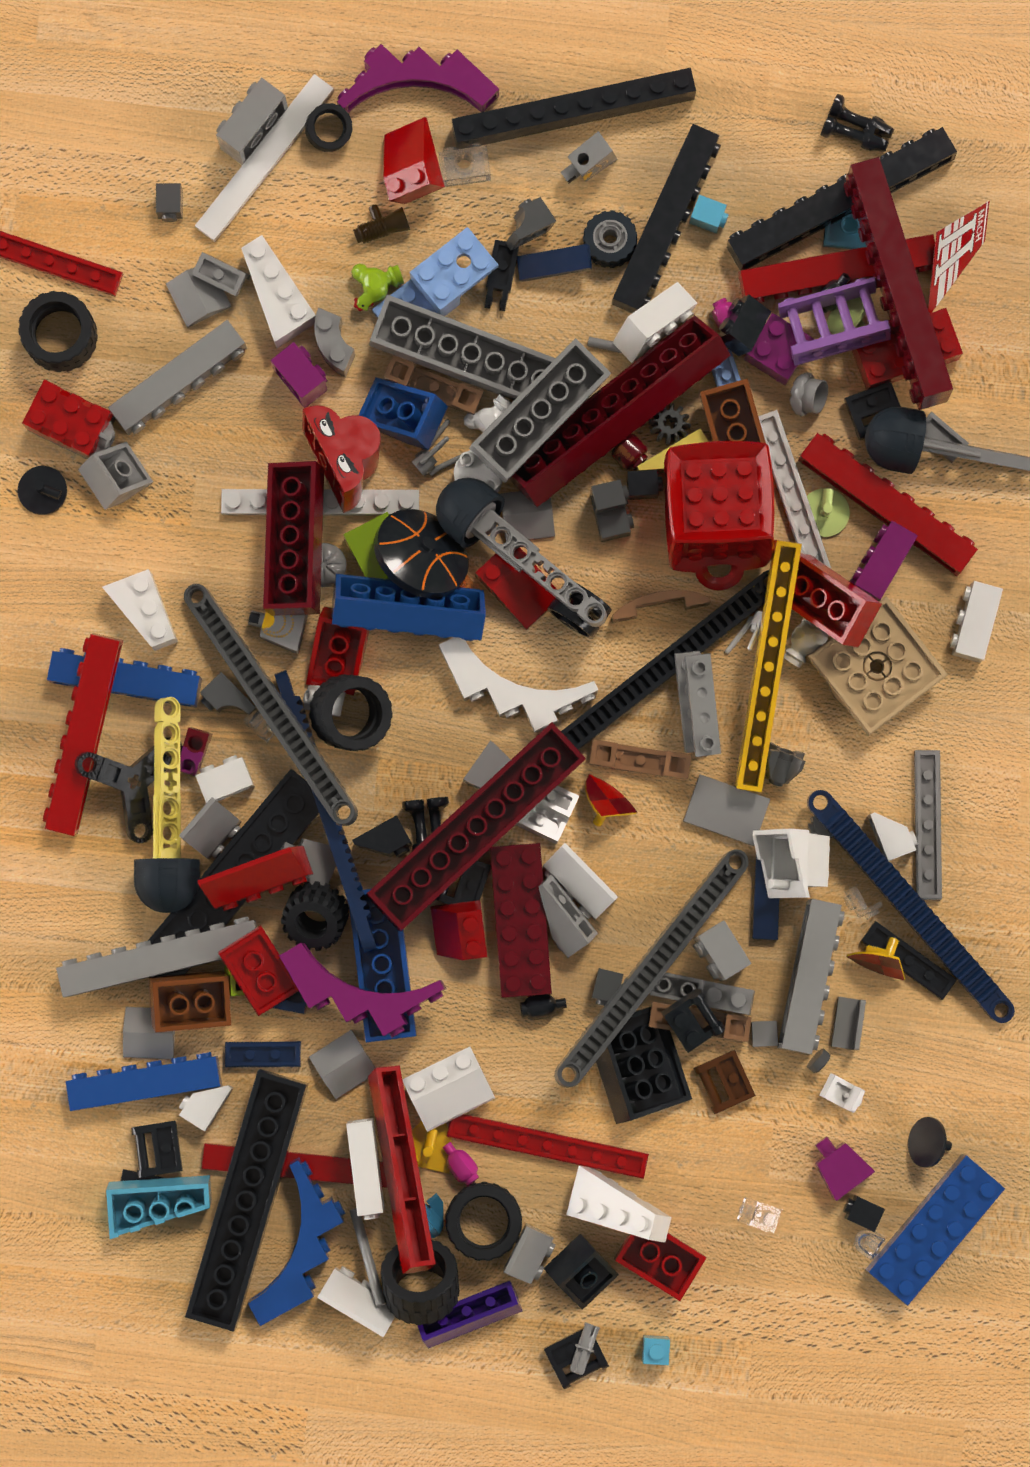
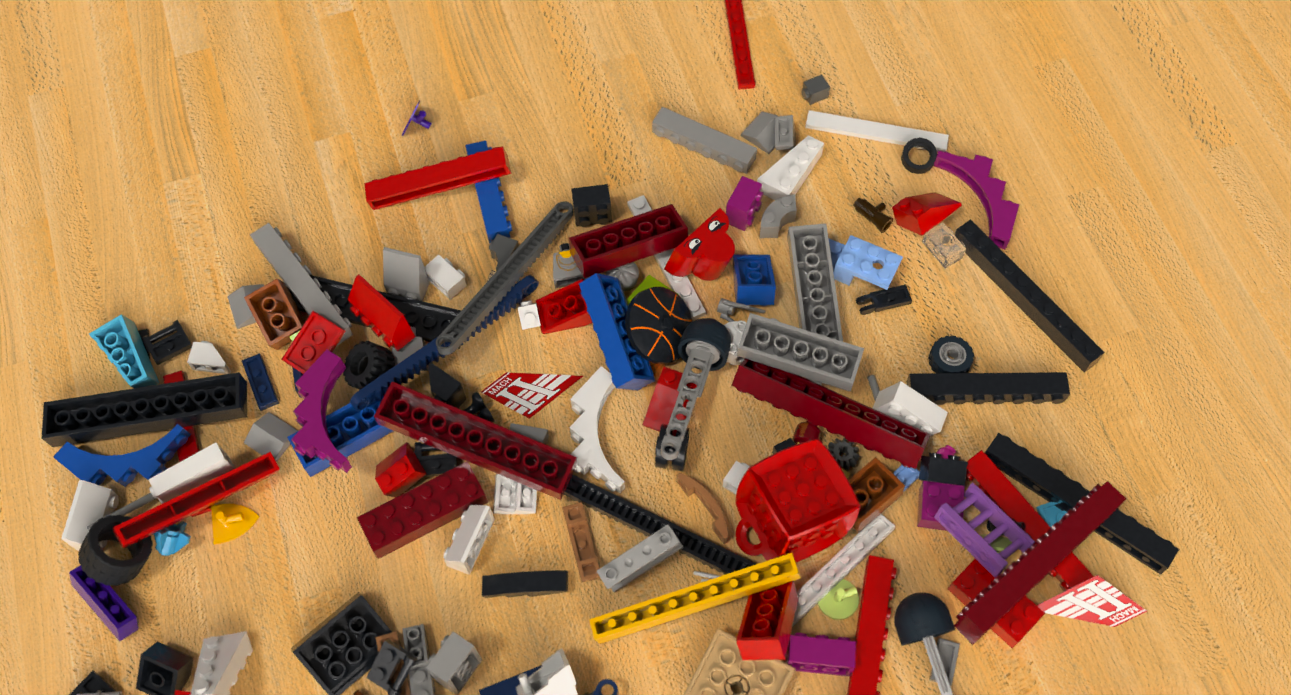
camera: 70 degrees right, 20 degrees down
black tyre [18,291,98,372] -> none
black shield [18,466,67,515] -> none
red piece [22,379,116,459] -> none
blue brick [66,1052,223,1111] -> none
black piece [75,737,183,843] -> none
light grey slope [78,441,153,510] -> none
white wedge [102,569,178,651] -> none
piece [134,697,200,913] -> none
leg [180,727,213,777] -> none
light grey brick [216,78,288,165] -> none
black tyre [309,674,393,751] -> none
lime animal [351,264,404,311] -> none
medium nougat slope [384,355,484,415] -> none
white slope [402,1047,495,1132] -> none
dark pink plant [443,1142,479,1186] -> none
black tyre [446,1182,522,1261] -> none
red tile [447,1114,649,1179] -> none
light grey slope [500,491,555,542] -> none
light grey slope [504,1223,556,1284] -> none
dark grey arch [505,197,556,251] -> none
dark blue tile [517,244,592,282] -> none
black plant [520,995,567,1020] -> none
light grey slope [539,875,598,958] -> none
dark grey gear [554,849,749,1088] -> none
light grey torso [561,131,618,183] -> none
shield [585,774,637,827] -> none
dark grey brick [590,479,634,542] -> none
dark grey brick [591,968,624,1006] -> none
light grey tile [683,774,770,846] -> none
medium azure brick [689,195,729,234] -> none
dark grey brick [765,742,806,786] -> none
white animal [784,617,829,668] -> none
light grey piece [790,372,828,416] -> none
black piece [820,93,894,152] -> none
black plate [844,381,901,440] -> none
none -> sticker [481,372,583,419]
none -> black slope [482,570,568,598]
none -> black brick [571,184,612,227]
none -> white brick [723,461,750,495]

